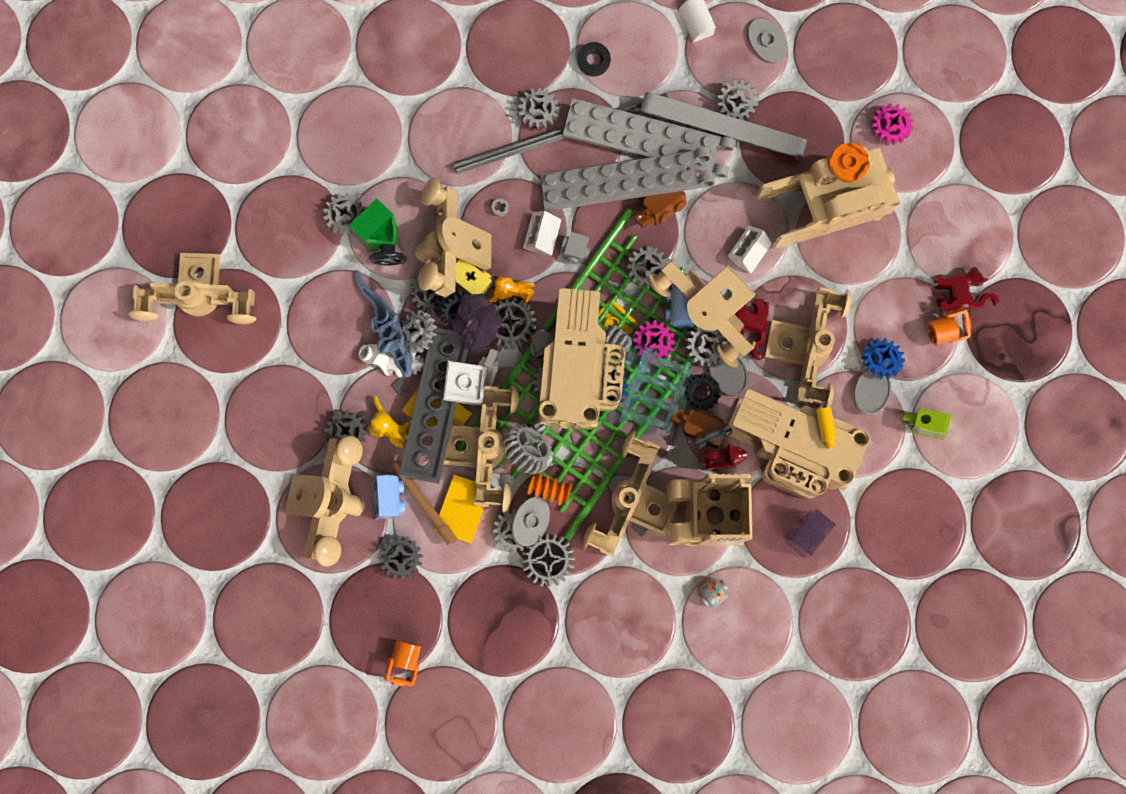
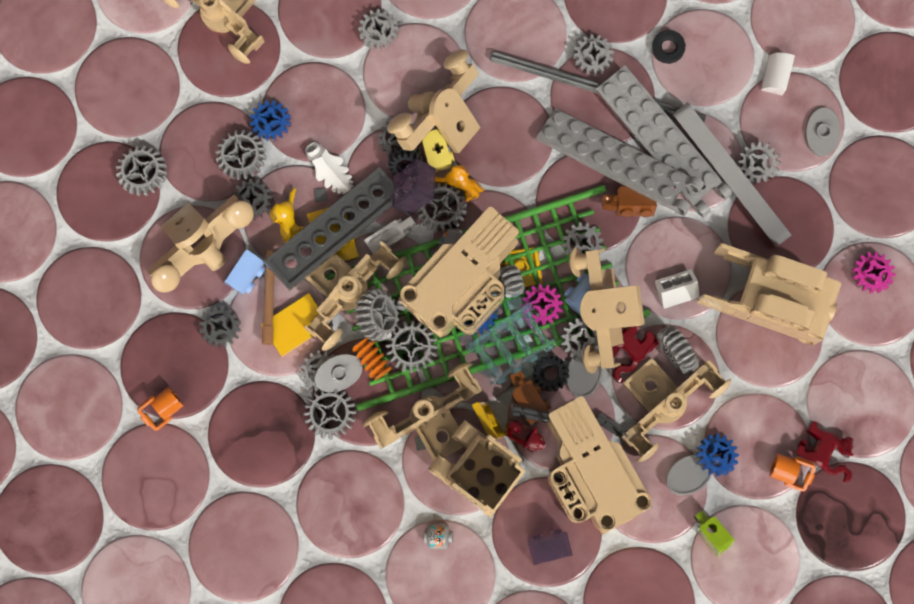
camera: 45 degrees right, 0 degrees up
green piece [349,198,407,266] -> none
sand blue animal [355,271,413,377] -> none
light grey gear [401,310,437,353] -> none
white tile [443,361,487,406] -> none
light grey bush [492,198,509,217] -> none
white brick [523,211,561,256] -> none
light grey brick [560,232,590,264] -> none
yellow cylinder [816,407,837,449] -> none
orange tile [829,142,870,183] -> none
none -> light grey gear [116,145,168,196]
none -> light grey gear [215,130,267,181]
none -> blue gear [250,100,291,141]
none -> light grey gear [386,321,438,373]
none -> yellow tile [472,402,505,440]
none -> dark grey axle [596,412,629,440]
none -> light grey gear [657,325,699,376]

